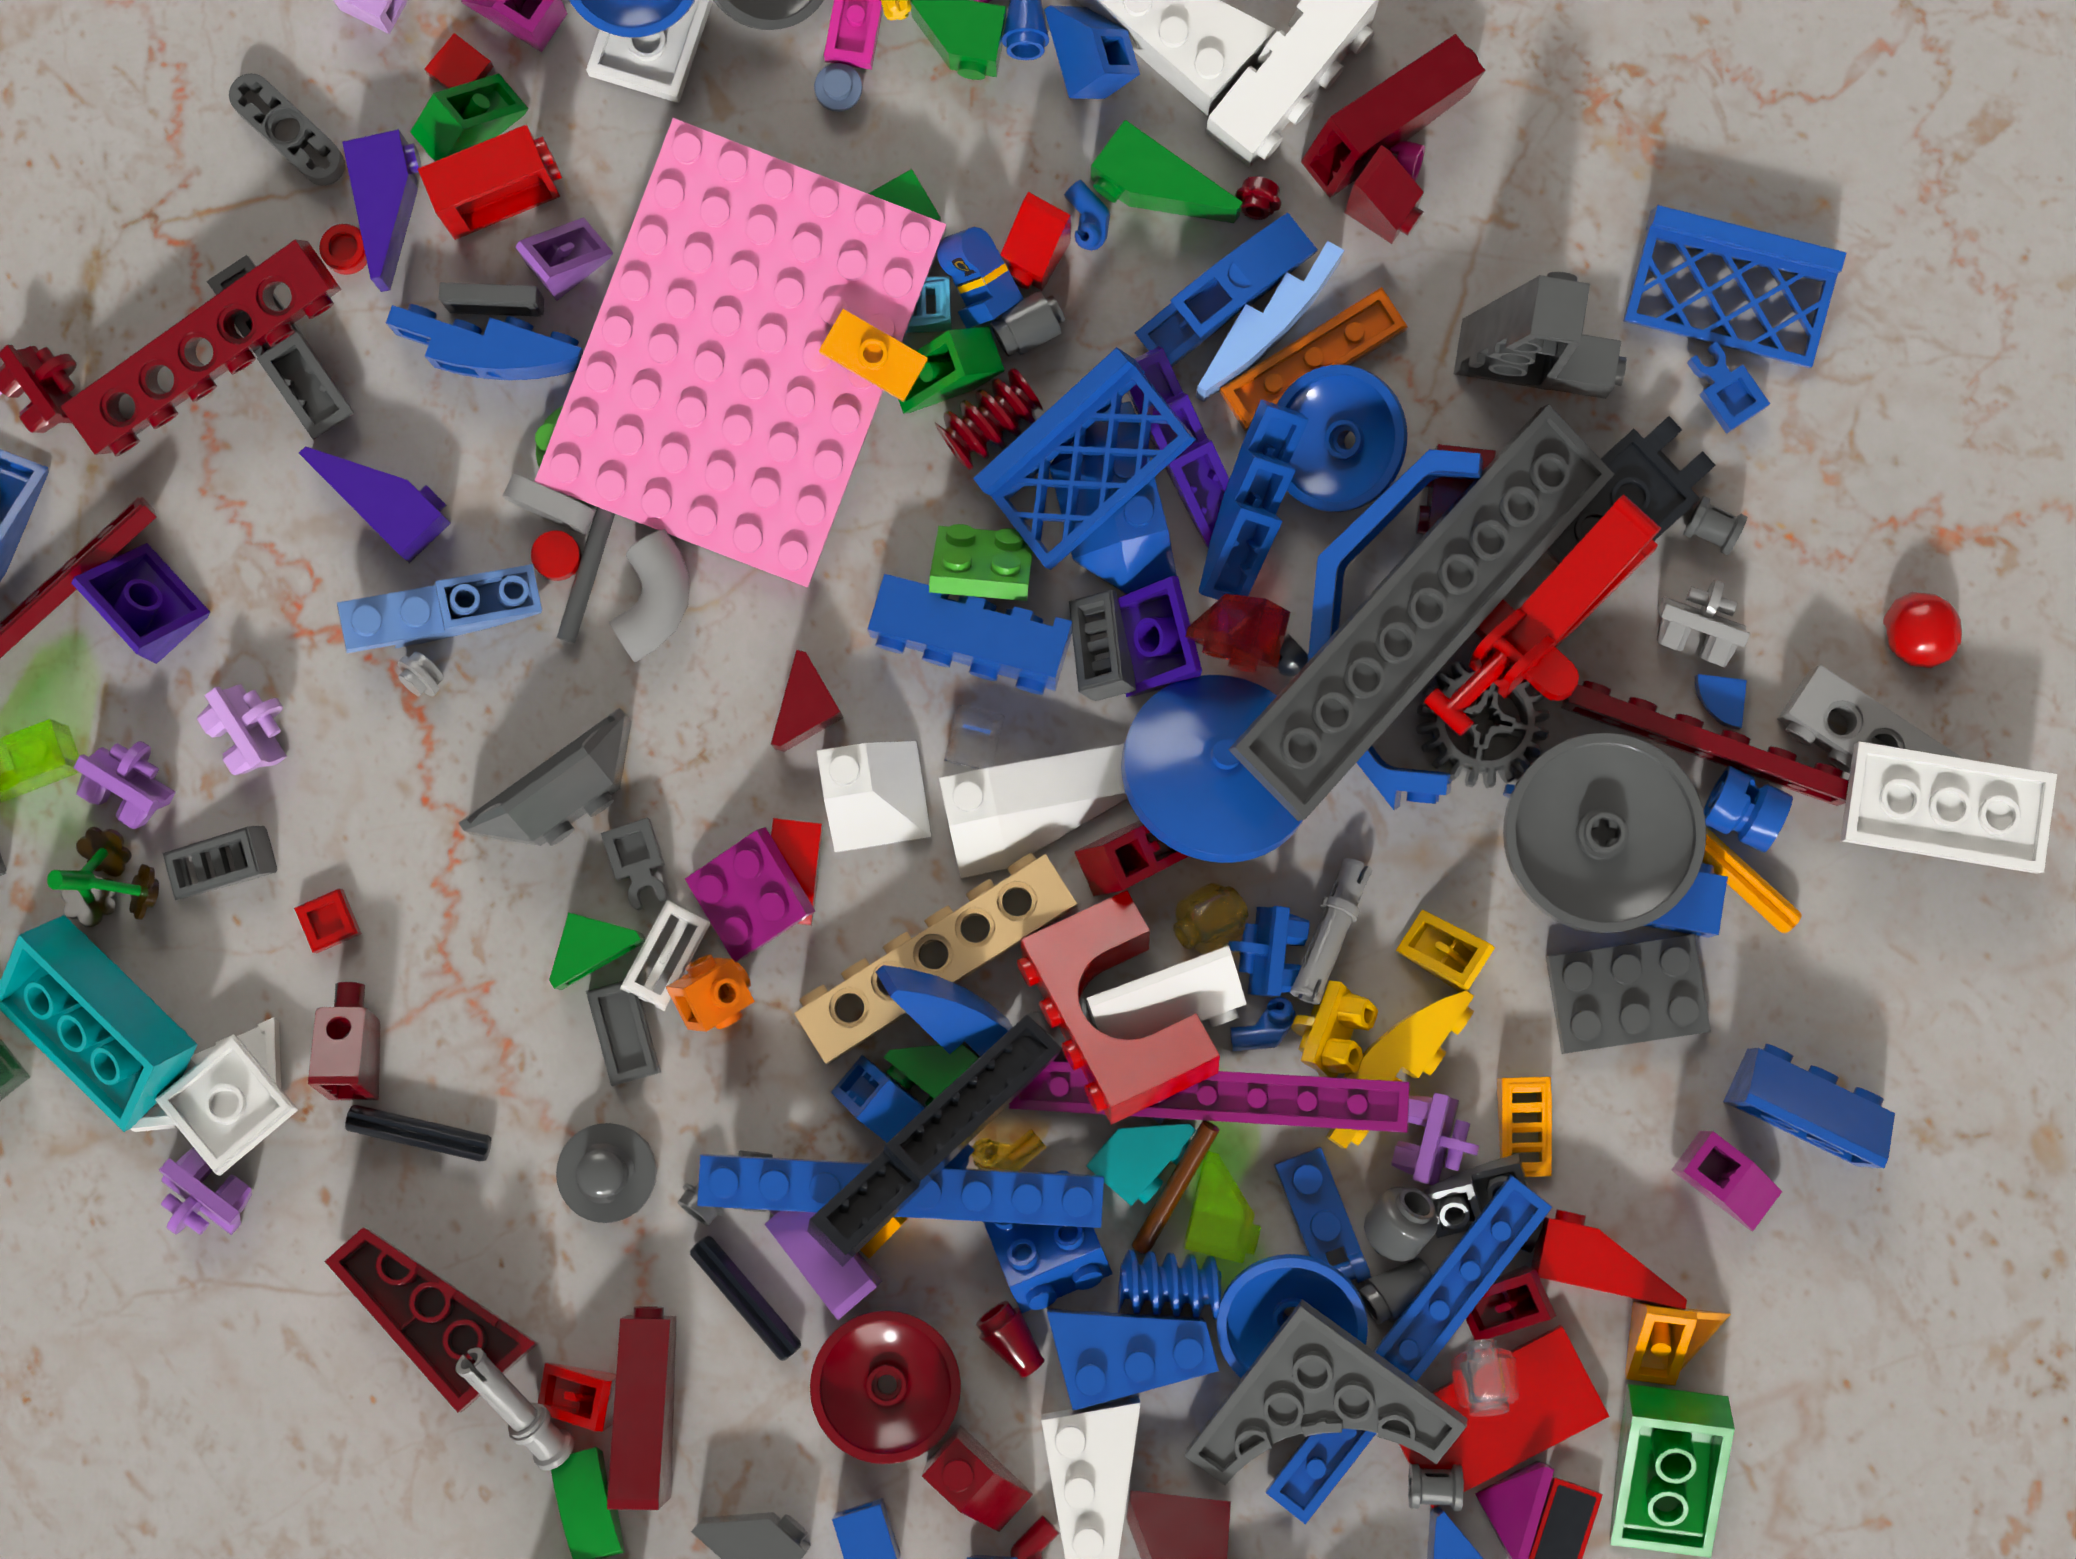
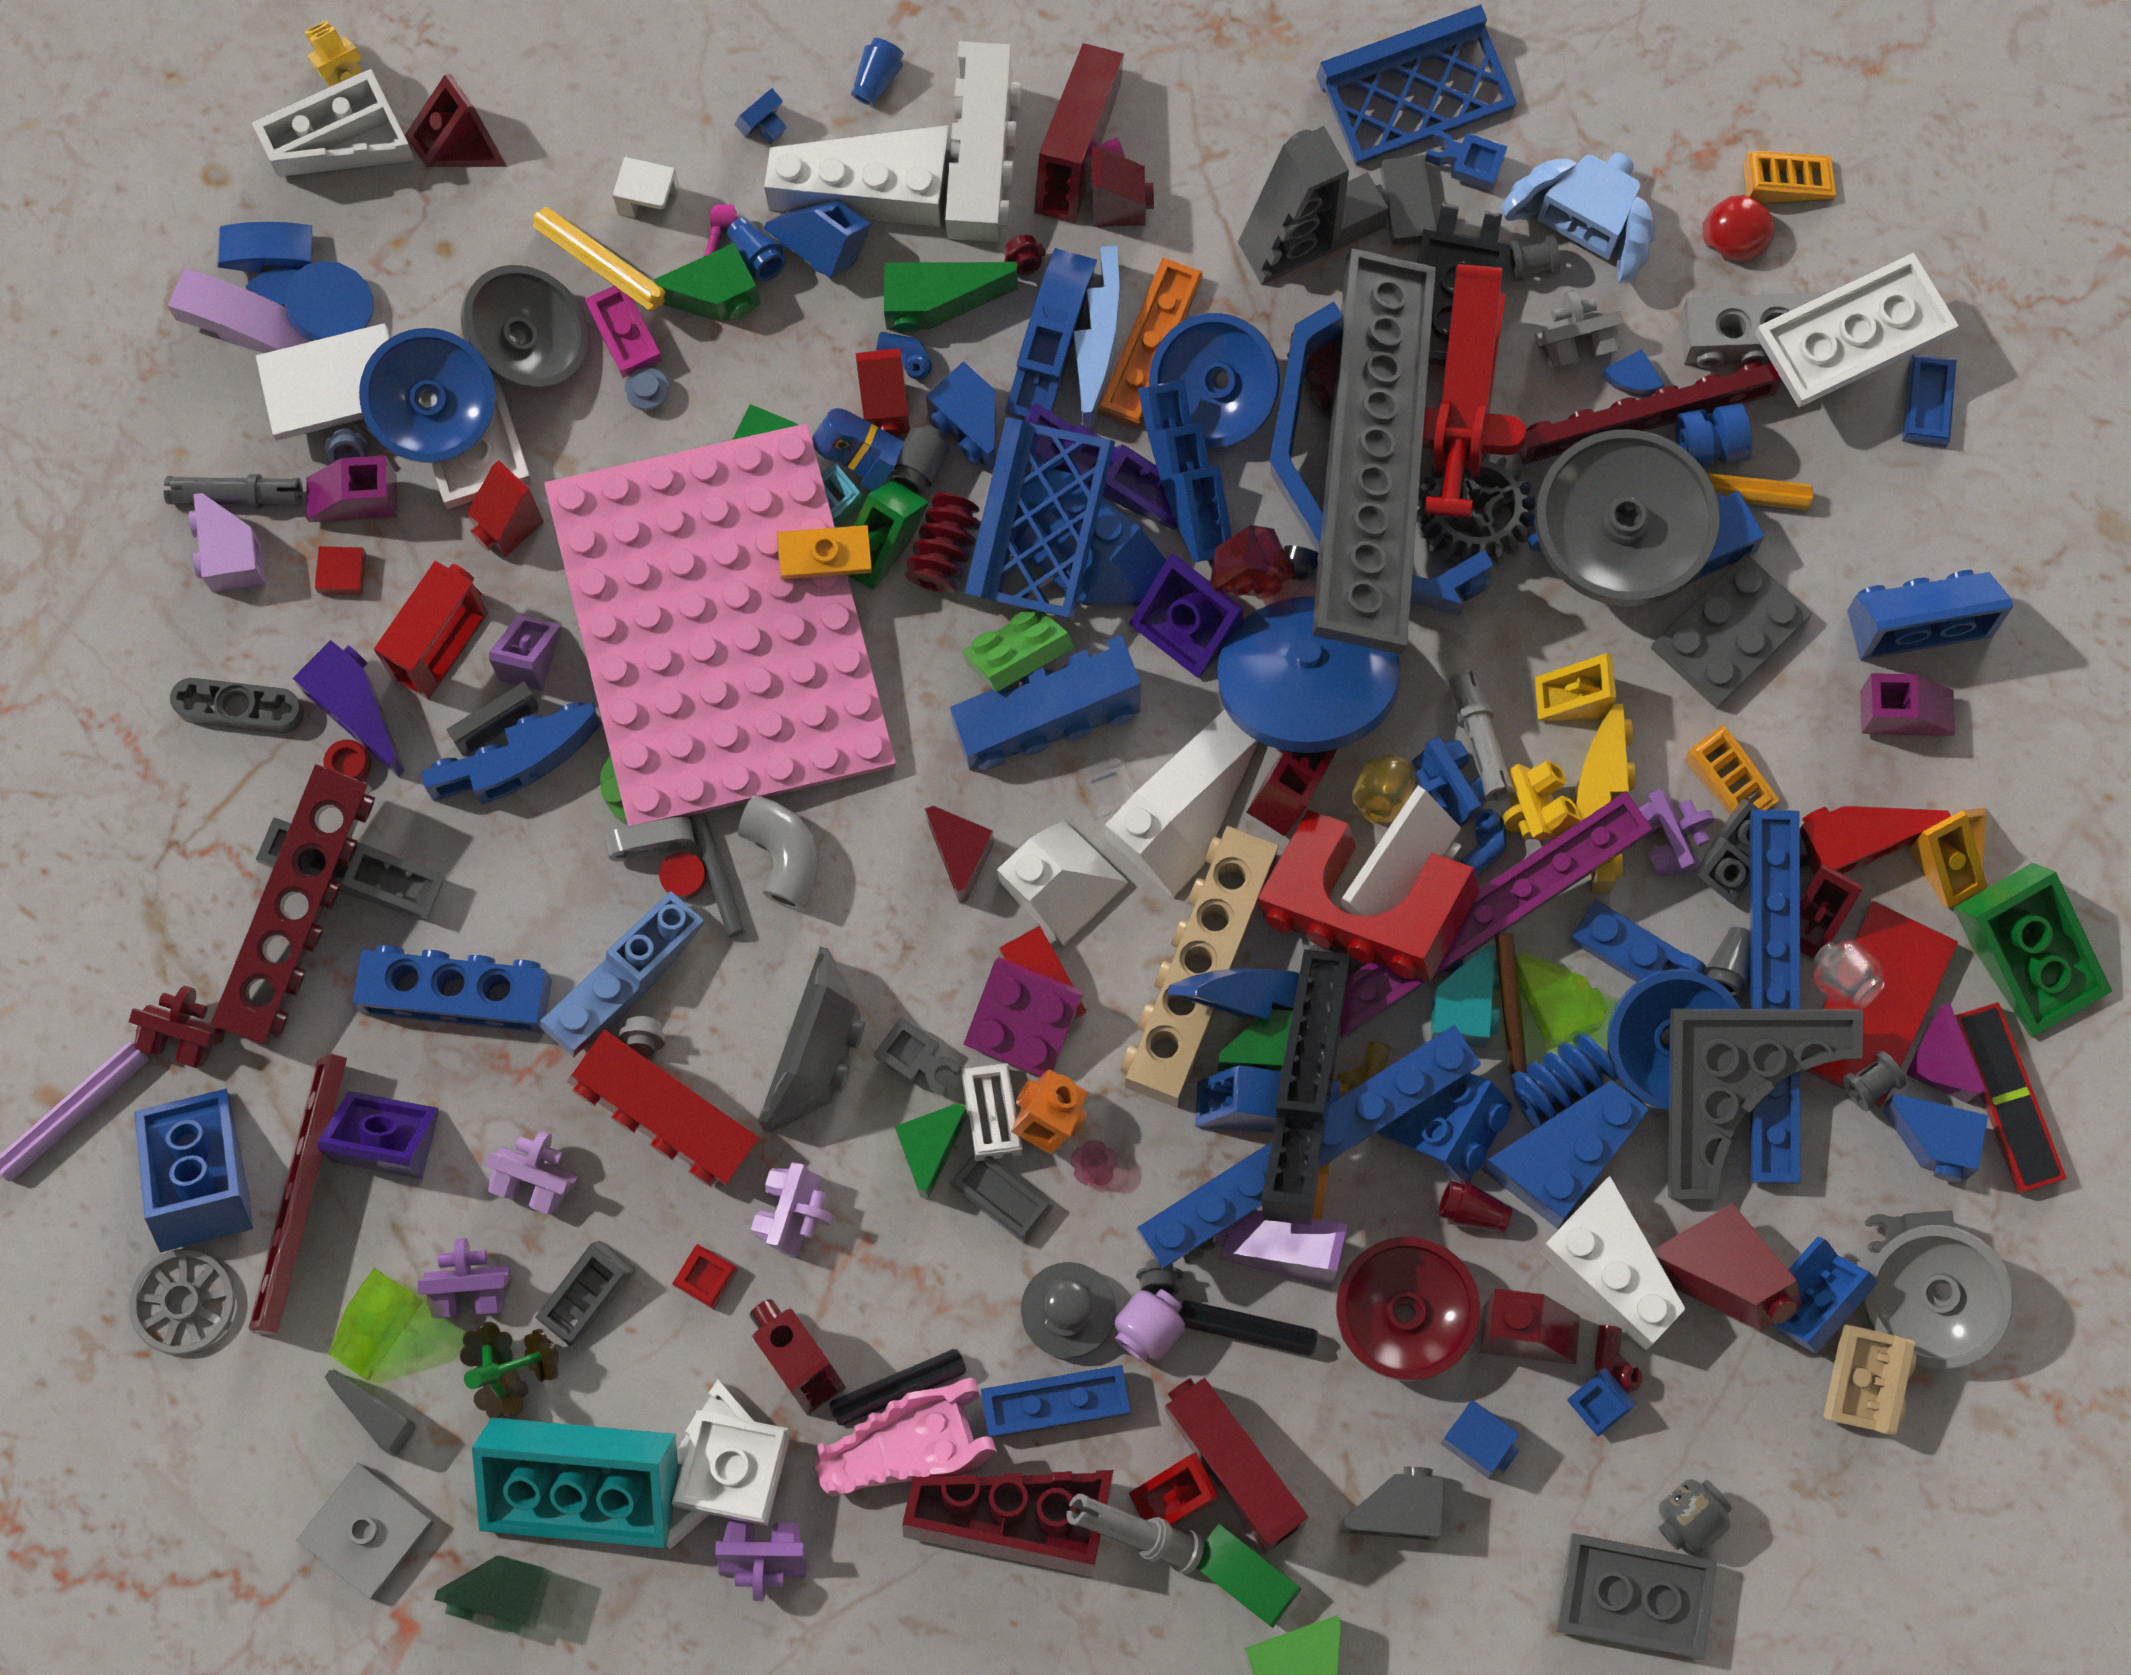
camera: 35 degrees left, 10 degrees down
dark purple slope [299,446,451,563] -> none
green slope [410,73,529,161] -> none
dark grey slope [1069,589,1136,701] -> none
dark grey head [1364,1187,1438,1262] -> none
none -> blue brick [352,945,552,1034]
none -> red slope [467,460,544,557]
none -> red wedge [567,1029,759,1188]
none -> lavender hips [750,1162,834,1258]
none -> bright pink animal [815,1378,997,1497]
none -> blue slope [926,361,996,471]
none -> blue plate [981,1365,1131,1438]
none -> clear pink plate [1071,1140,1117,1186]
none -> lavender head [1115,1289,1185,1362]
none -> dark grey tile [1380,155,1437,245]
none -> light blue torso [1500,153,1655,283]
none -> light orange slope [1743,151,1836,204]
none -> blue tile [1902,354,1957,447]

